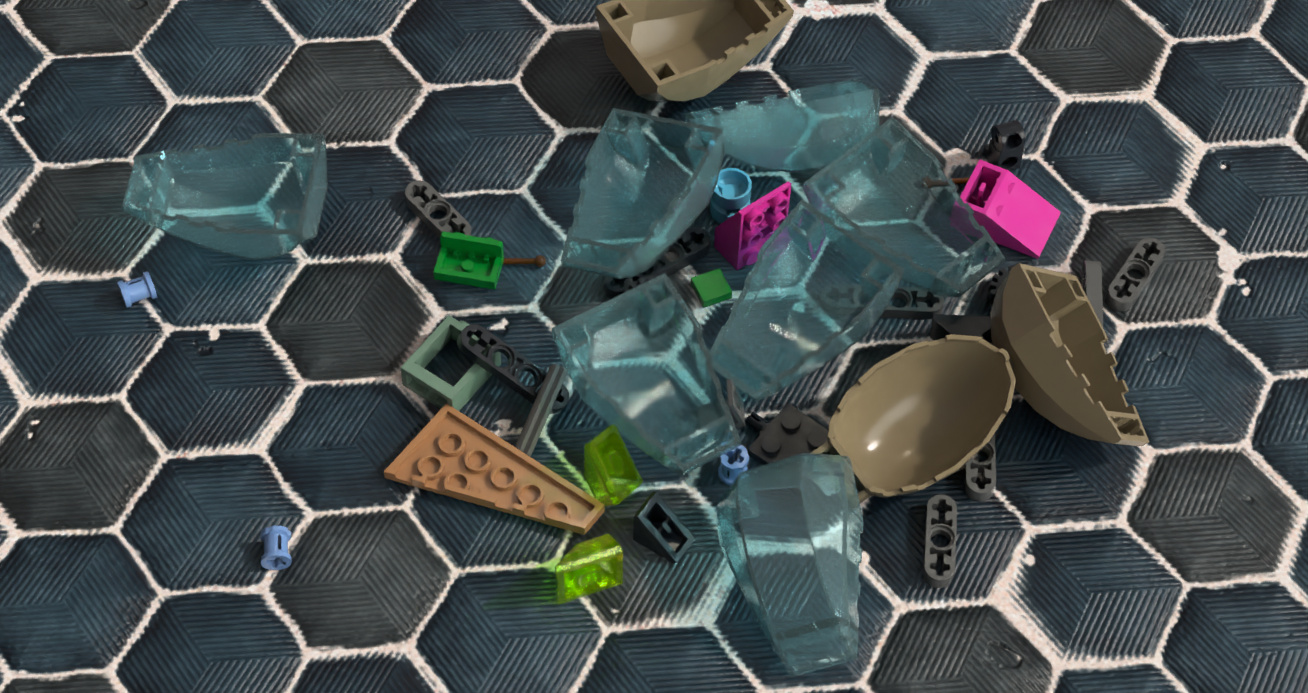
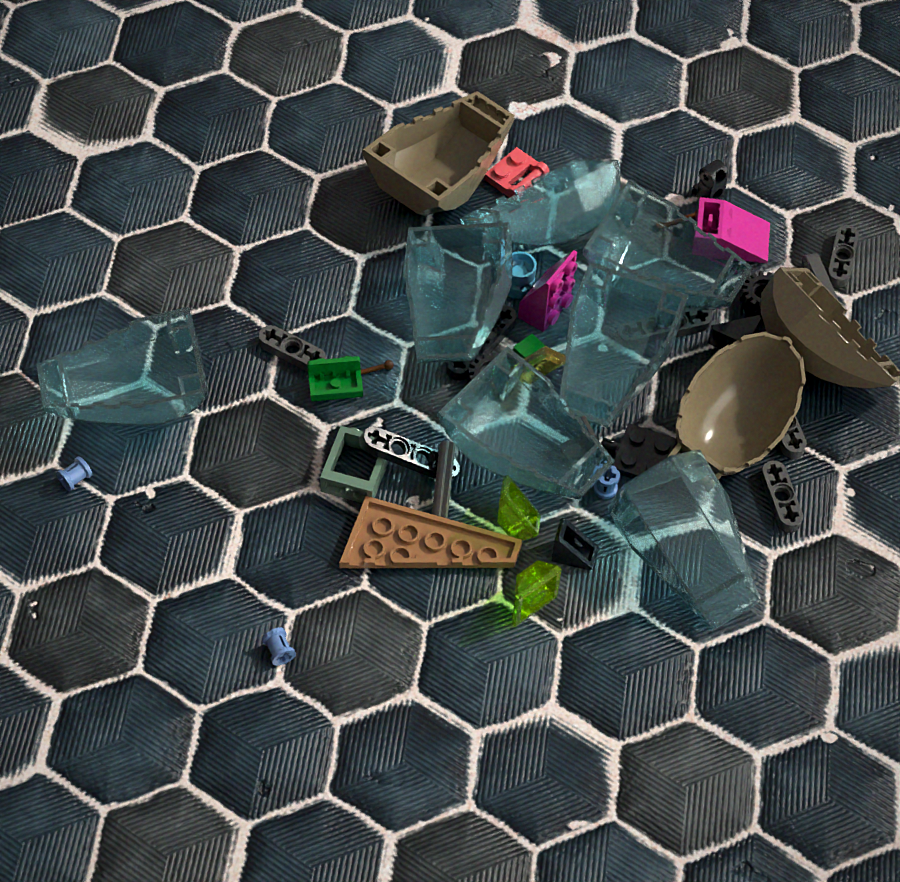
camera: 20 degrees left, 0 degrees up
none -> coral plate [484,147,550,201]
none -> clear yellow tile [511,346,566,383]

